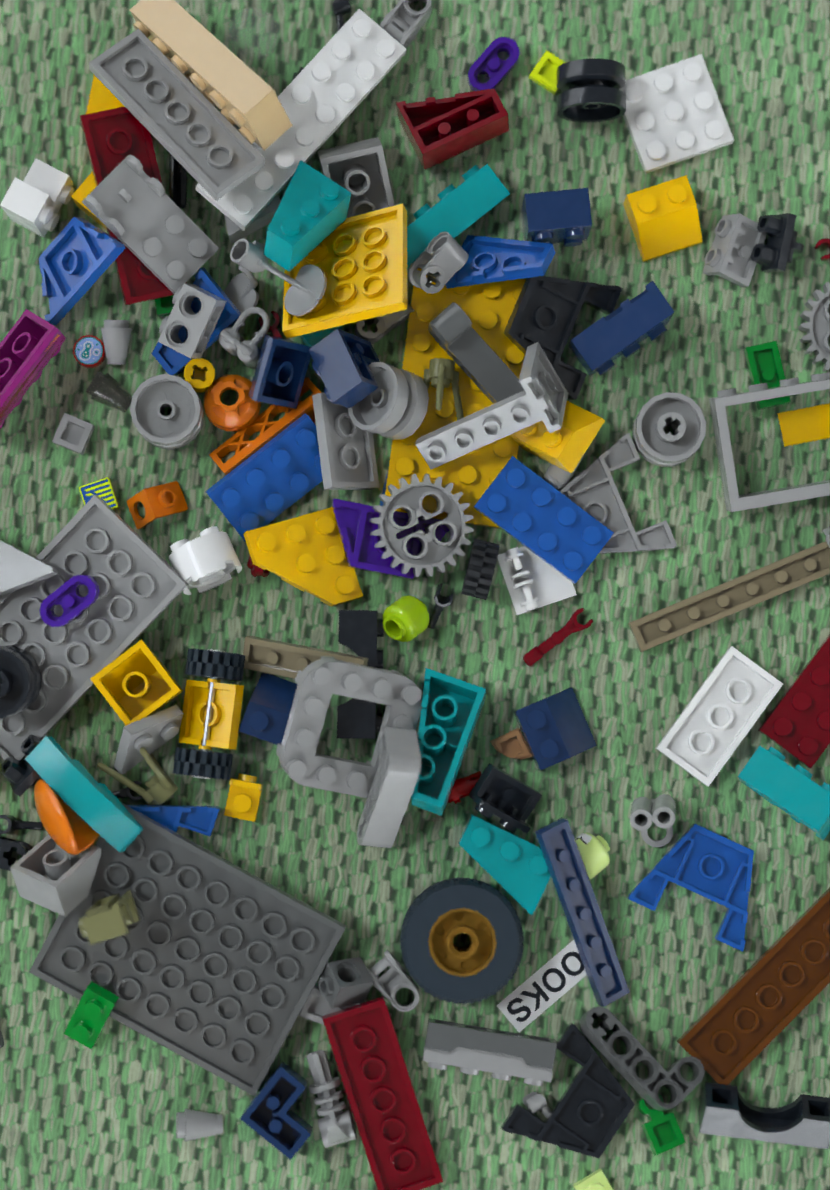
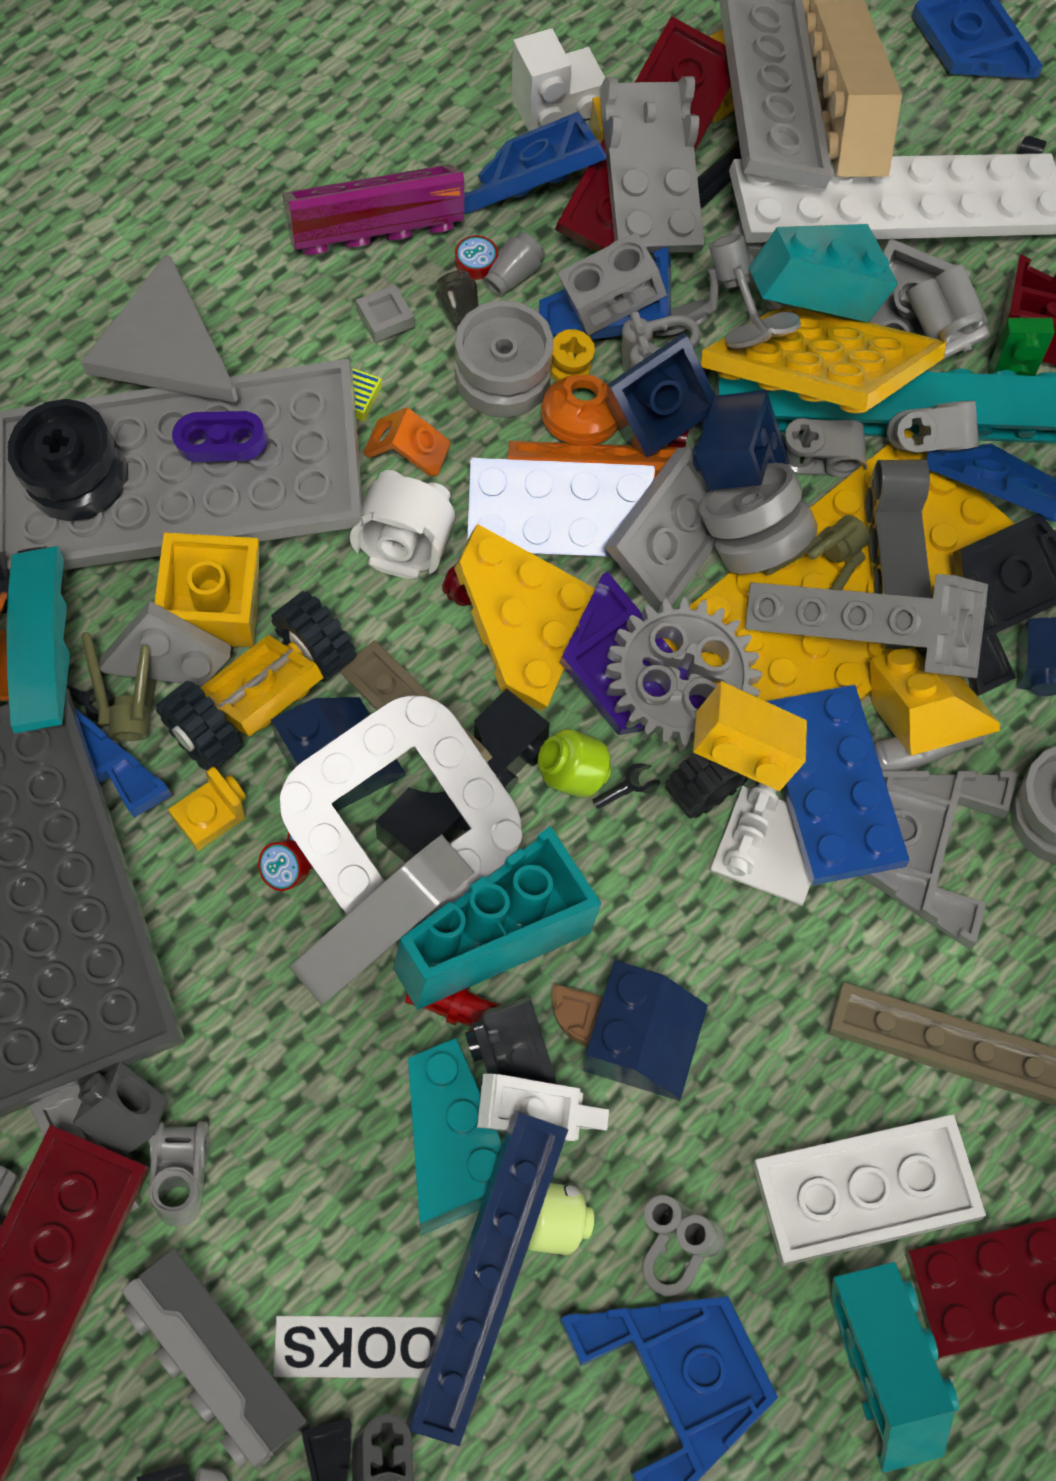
camera: 40 degrees right, 20 degrees down
black wheel [400,878,524,1004] -> none
dark red piece [523,608,593,666] -> none
none -> tile [258,839,310,891]
none -> white hinge [477,1074,609,1141]
none -> yellow brick [693,681,807,791]
none -> light grey piece [906,265,990,358]
none -> green plate [987,318,1055,376]

